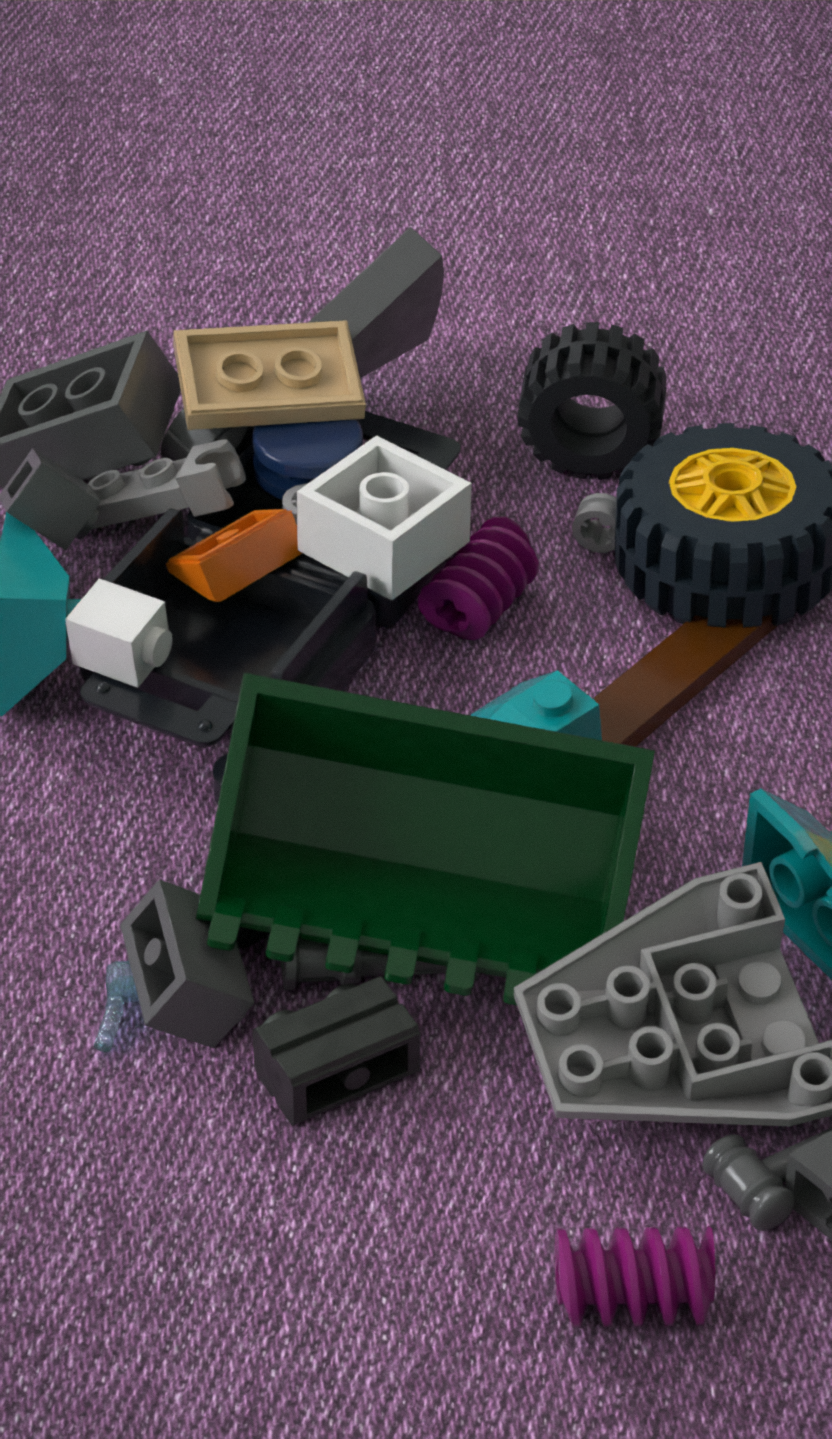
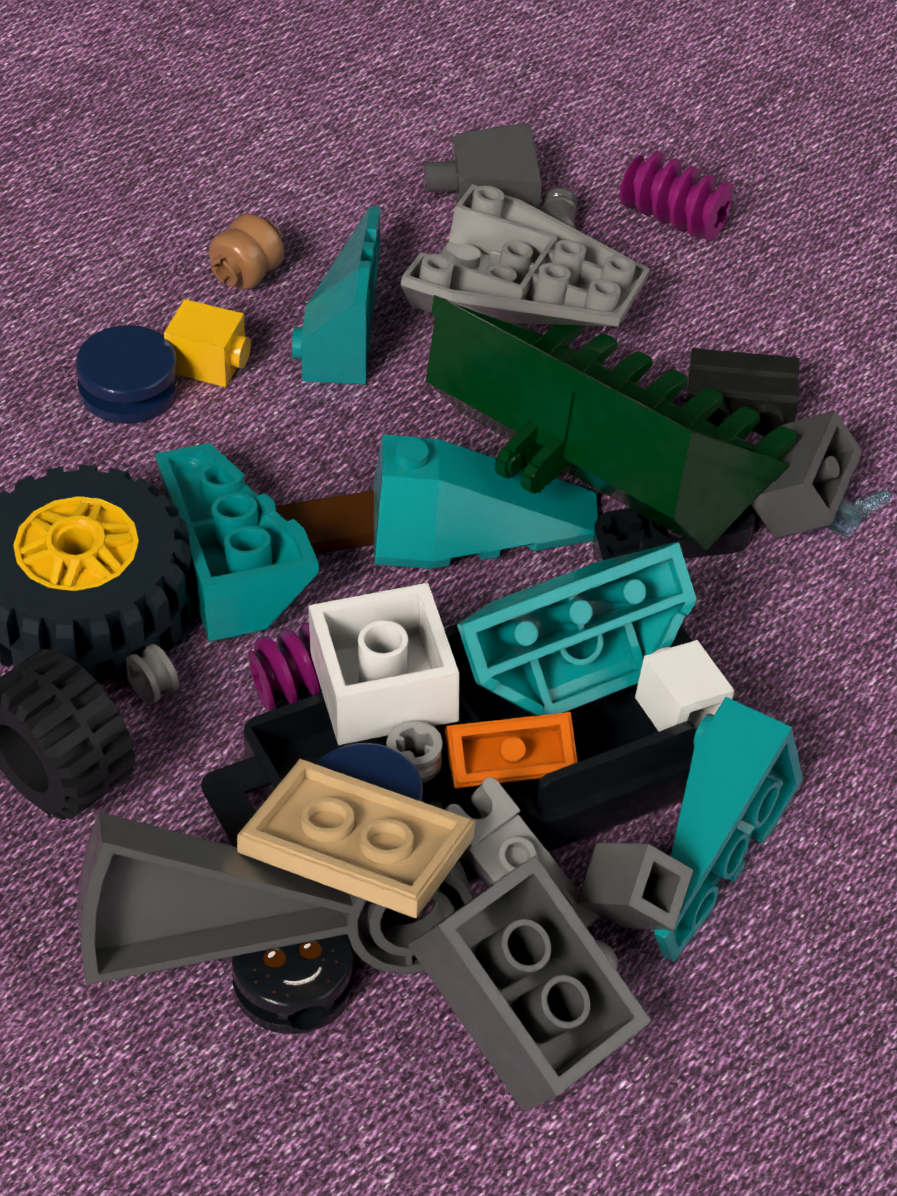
camera: 145 degrees left, 5 degrees up
none -> teal wedge [155,443,319,642]
none -> teal wedge [457,542,697,716]

